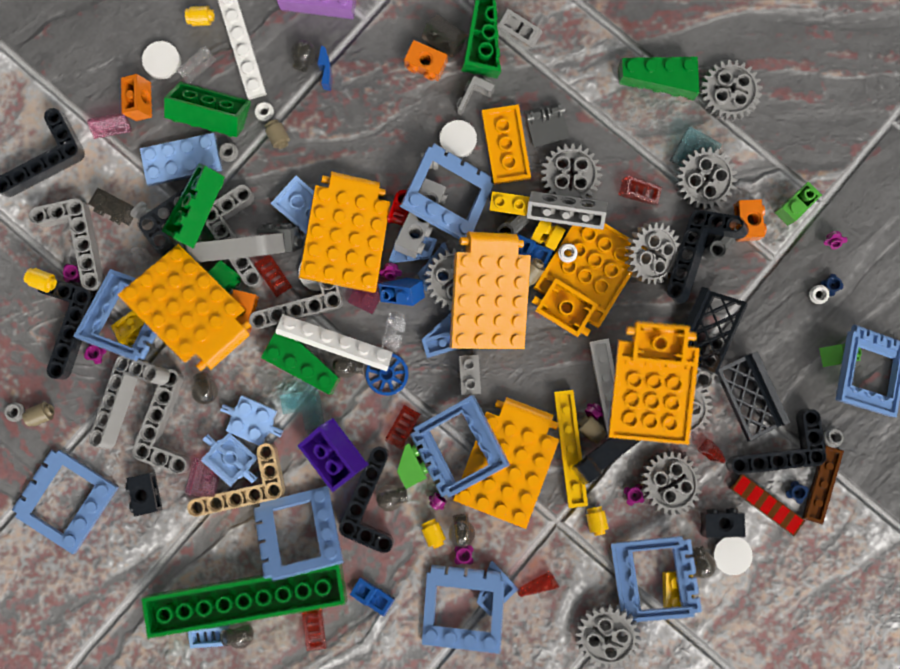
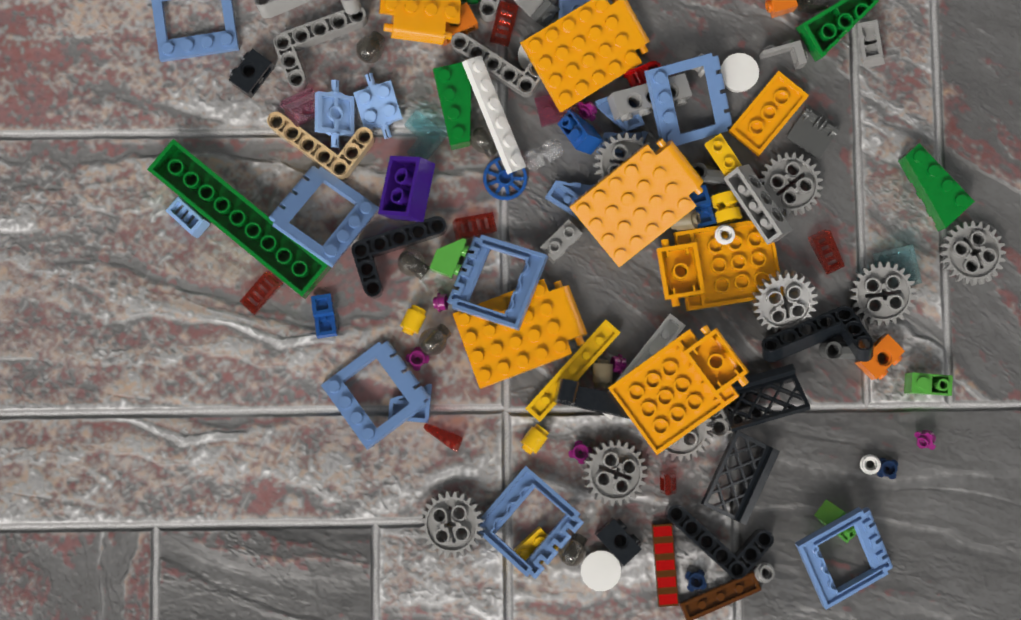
camera: 45 degrees right, 0 degrees up
clear smoke piece [220,622,254,649] -> none

